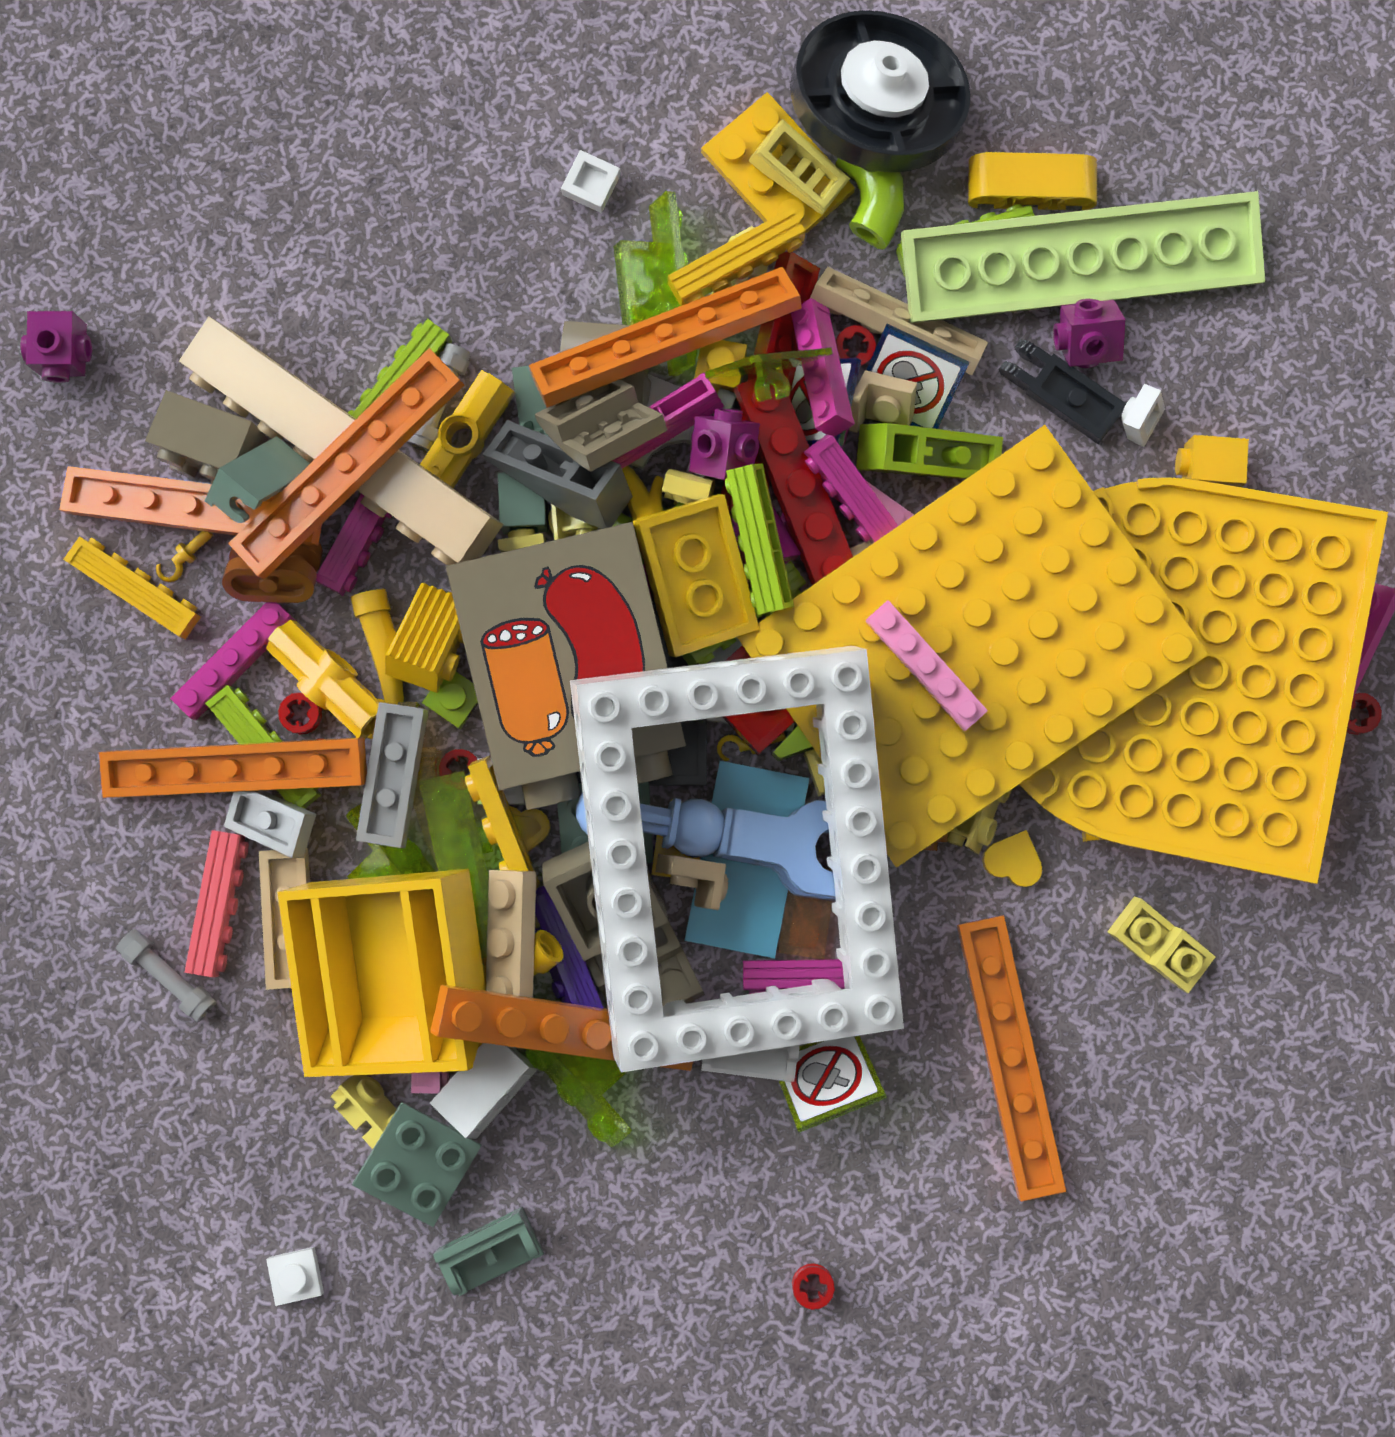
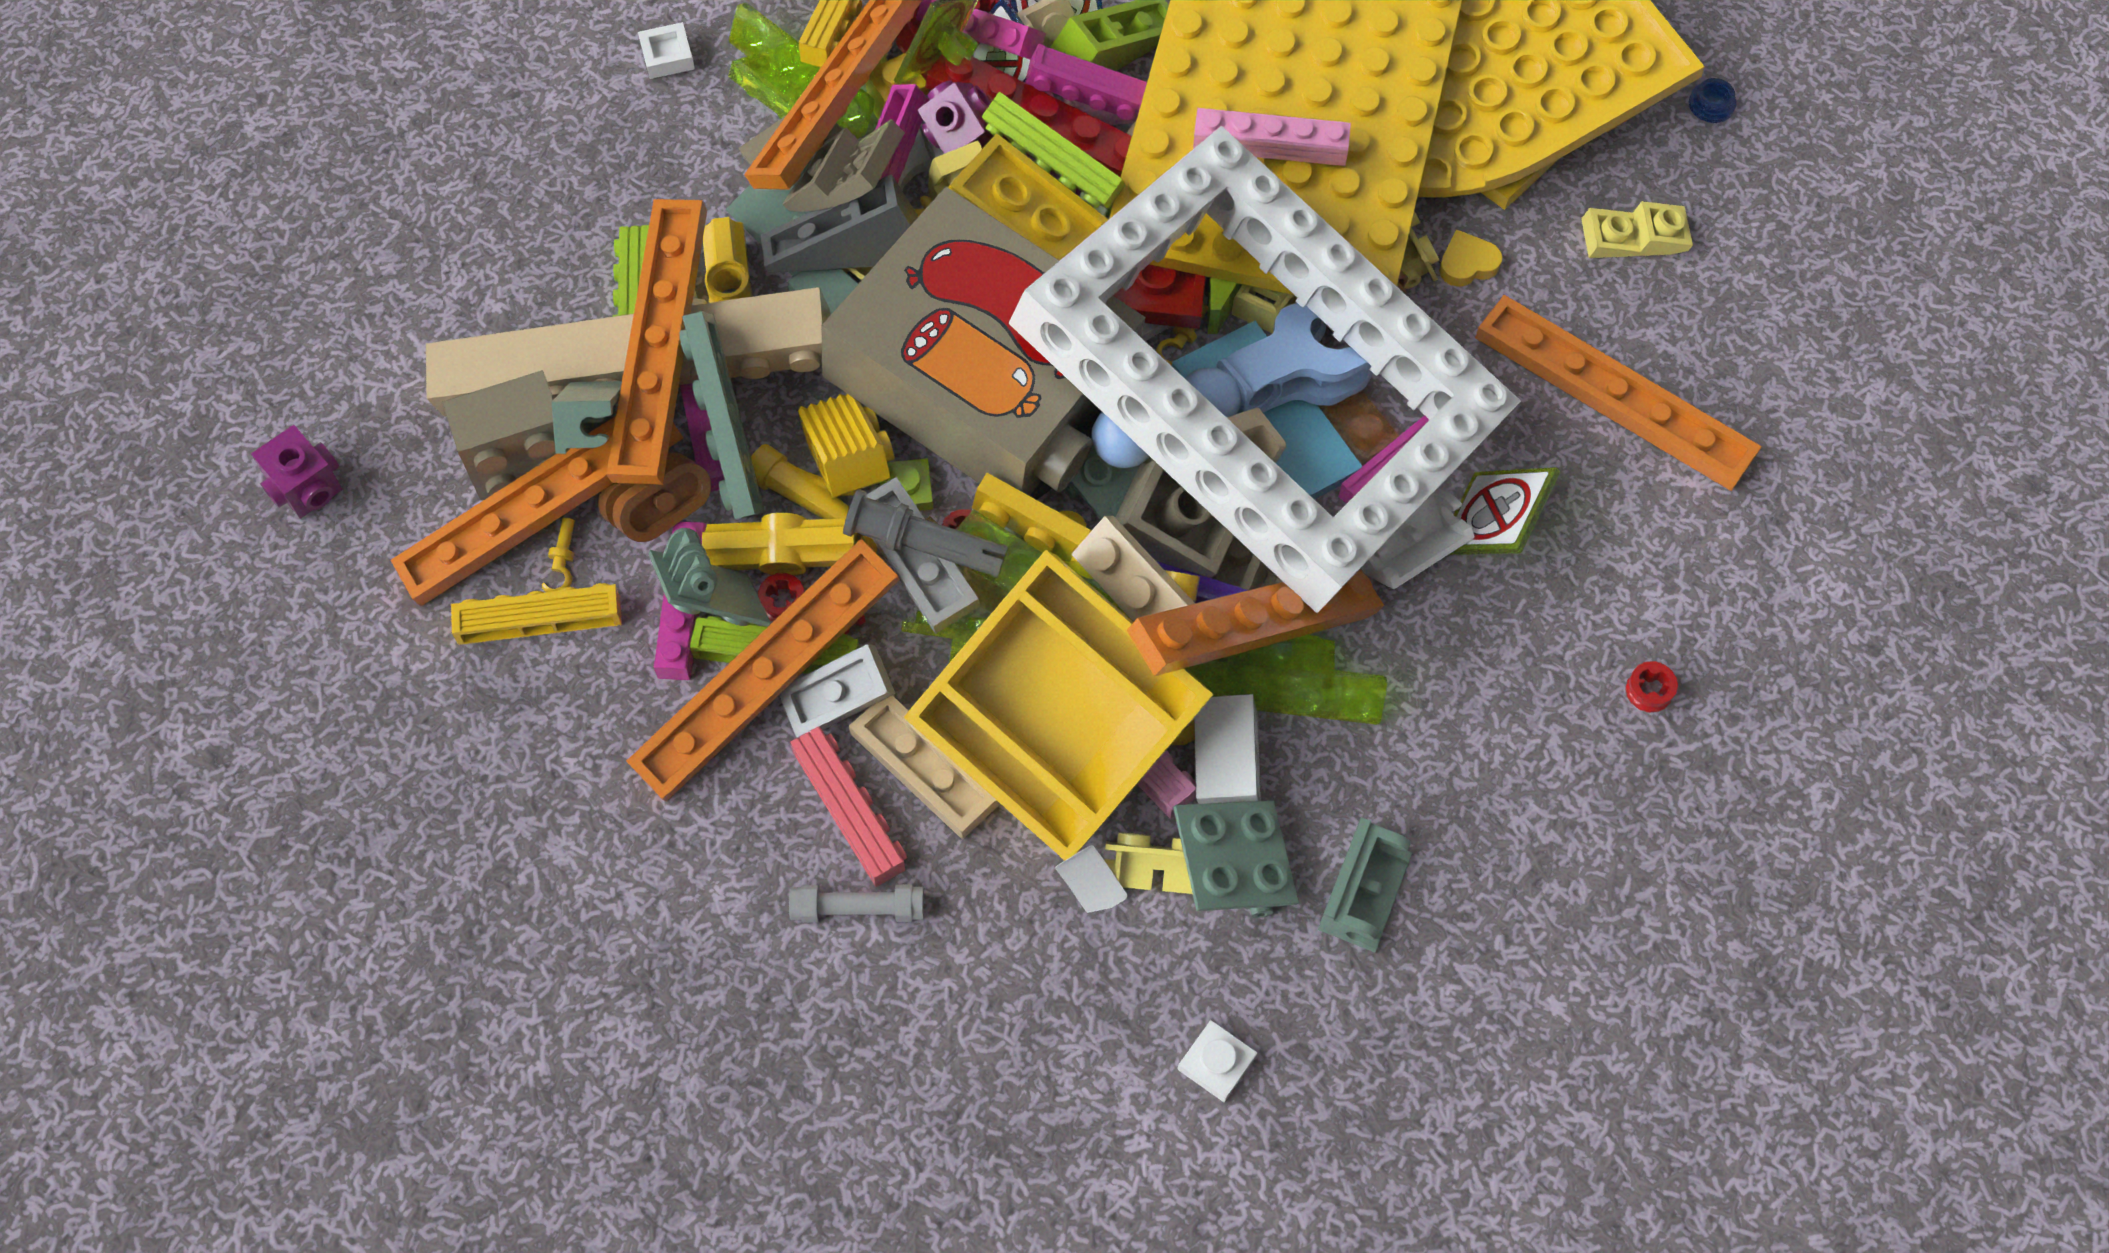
camera: 45 degrees left, 20 degrees down
none -> sand green hinge [648,528,771,627]
none -> sand green plate [680,311,765,519]
none -> dark grey pin [843,489,1008,579]
none -> white sticker [1055,845,1127,913]
none -> clear blue plate [1688,78,1737,123]

